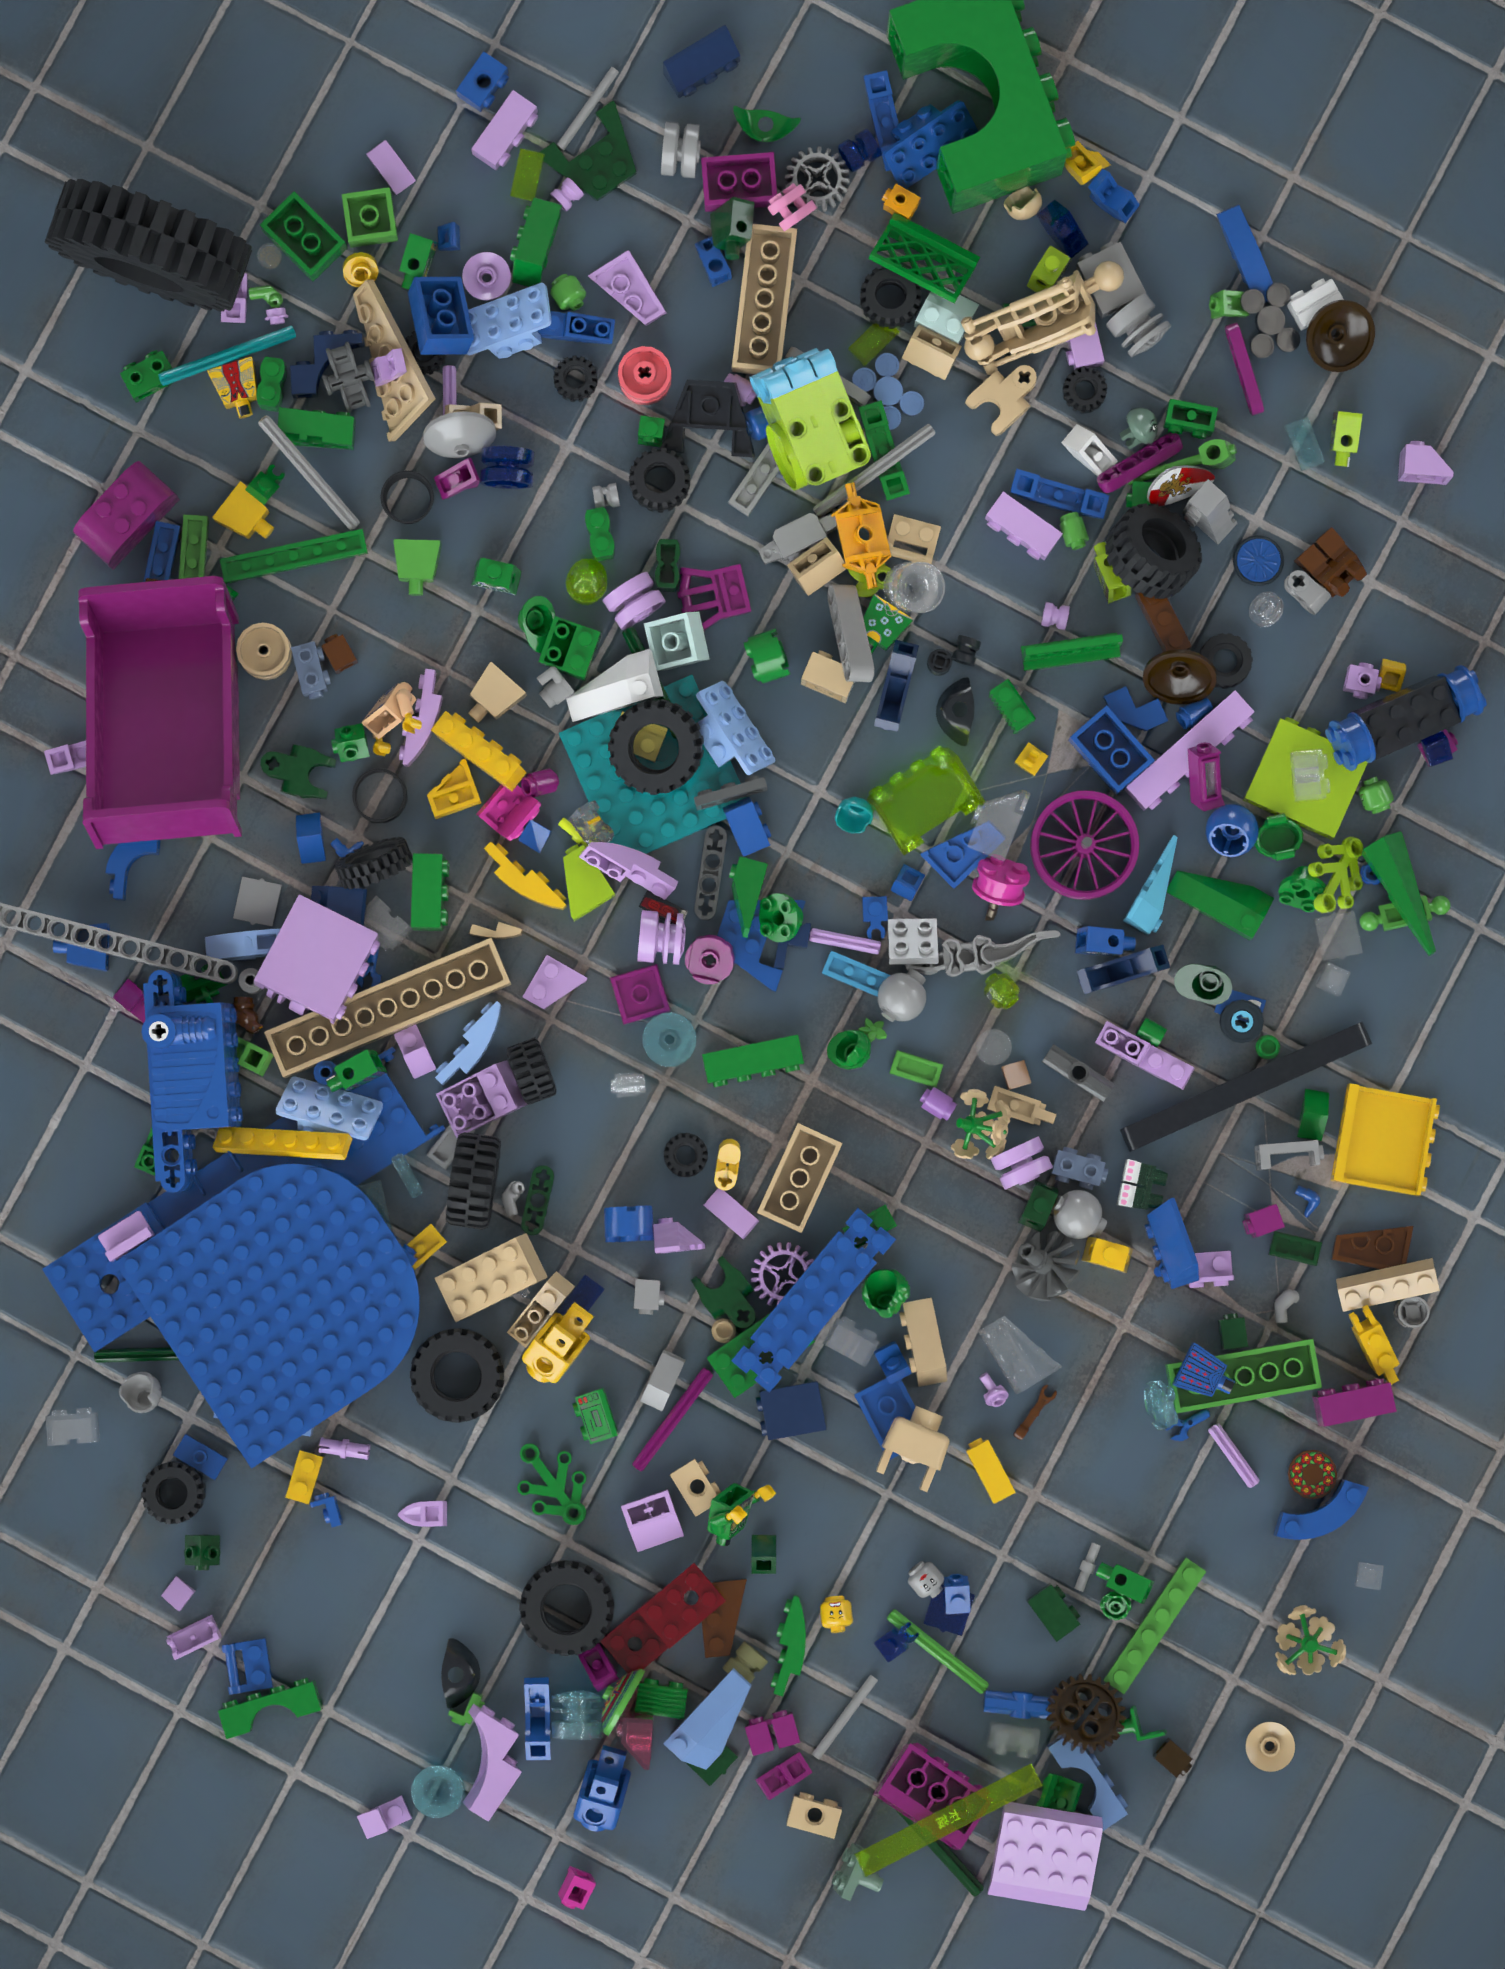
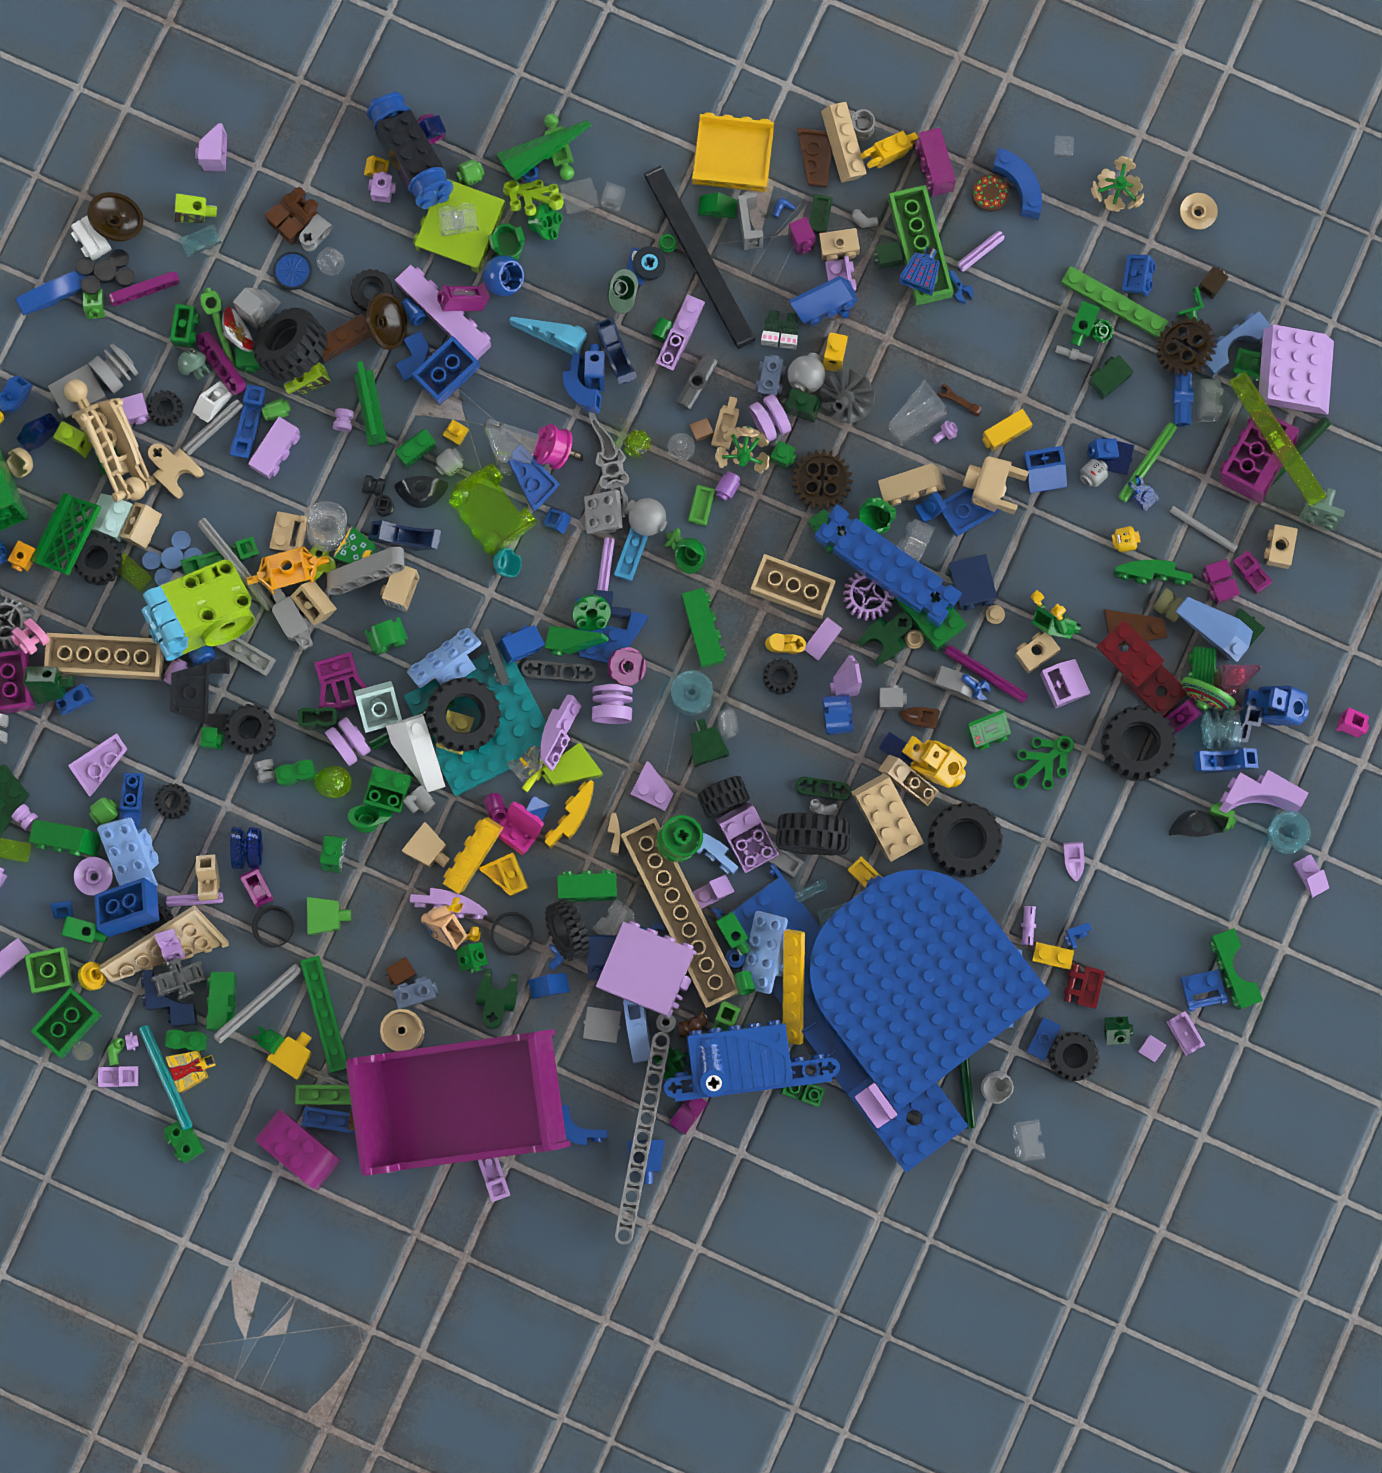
camera: 90 degrees left, 5 degrees down
black tyre [45,179,252,311] -> none
light grey dish [423,411,496,458] -> none
magenta tile [610,964,670,1025] -> none
coral wheel [618,346,672,405] -> none
sticker [639,890,688,924] -> none
dark green brick [751,1535,776,1574] -> none
blue plate [862,896,888,939] -> none
magenta wheel [1030,790,1139,900] -> none
clear light blue plate [1144,1380,1178,1430] -> none
green wedge [1166,870,1274,941] -> none
none -> light grey axle [182,399,243,455]
none -> light grey head [435,448,464,476]
none -> blue arch [563,353,602,414]
none -> green wheel [656,815,703,862]
none -> dark green torso [690,719,729,767]
none -> green beam [734,971,755,995]
none -> green brick [770,440,797,470]
none -> dark brown gear [791,449,853,511]
none -> tan brick [819,228,860,261]
none -> reddish brown plate [900,707,940,729]
none -> blue bar [961,674,991,700]
none -> tan plate [986,605,1005,624]
none -> slope [1023,446,1067,494]
none -> dark red plate [1063,963,1105,1009]
none -> blue bracket [1122,254,1156,296]
none -> dark blue slope [1228,704,1264,743]

